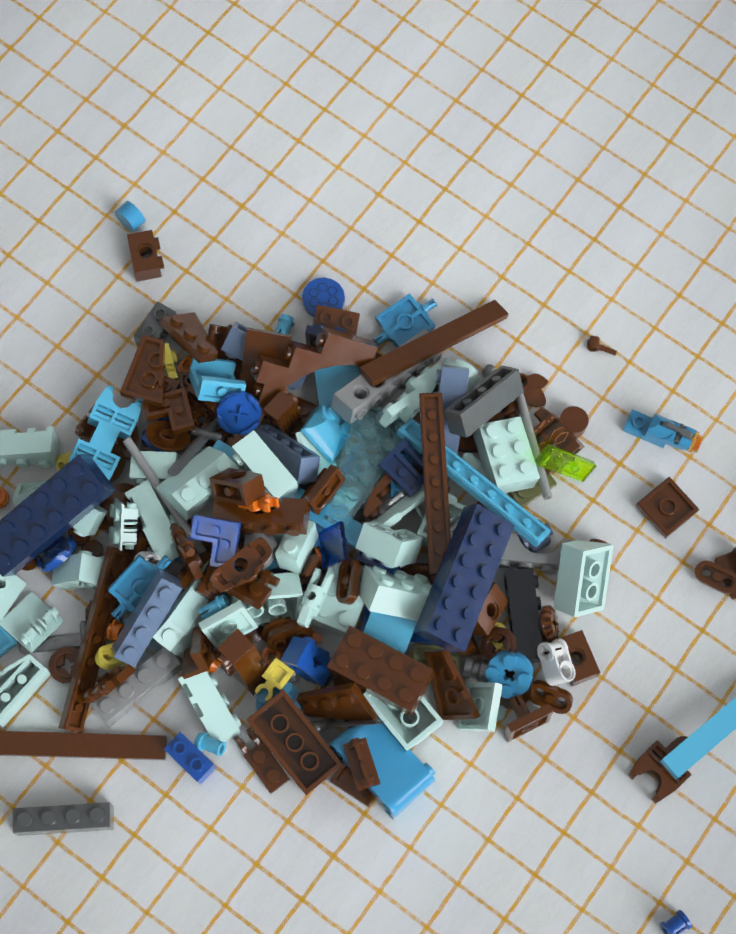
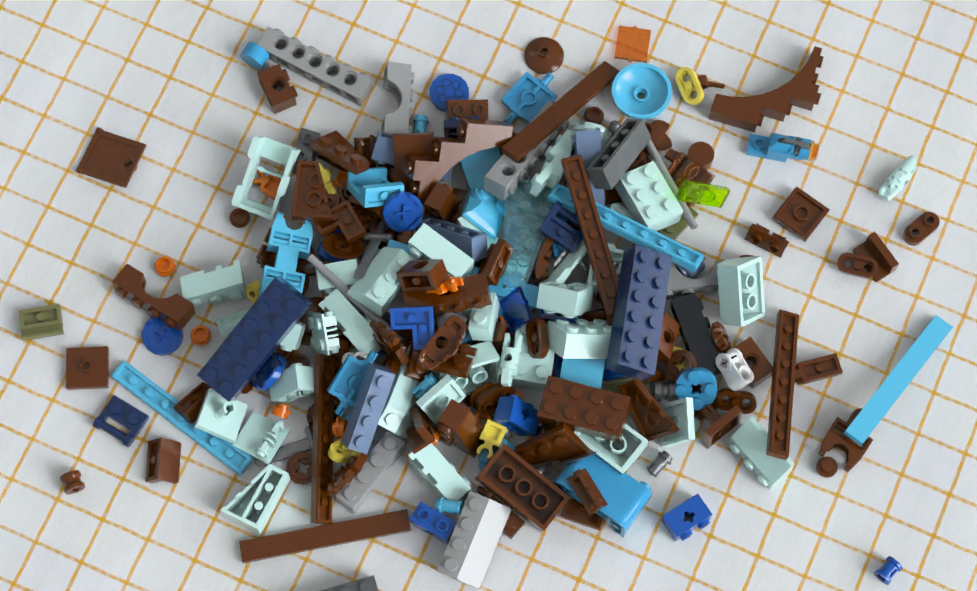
camera: 10 degrees left, 0 degrees up
none -> reddish brown plate [229,208,250,228]
none -> light aqua piece [232,136,300,220]
none -> orange plate [253,170,281,200]
none -> light grey brick [257,27,373,107]
none -> orange plate [271,403,292,419]
none -> light grey arch [381,61,414,134]
none -> slope [437,491,512,589]
none -> reddish brown dish [524,37,564,74]
none -> reddish brown plate [584,106,604,125]
none -> medium azure dish [612,63,672,120]
none -> clear orange piece [614,26,651,63]
none -> dark grey pin [646,450,673,477]
none -> blue brick [661,494,712,542]
none -> light yellow plate [675,67,704,105]
none -> reddish brown arch [709,46,824,133]
none -> light aqua slope [729,416,795,490]
none -> reddish brown hinge [744,223,789,258]
none -> reddish brown tile [766,309,799,460]
none -> reddish brown hinge [794,353,843,385]
none -> reddish brown plate [816,457,838,478]

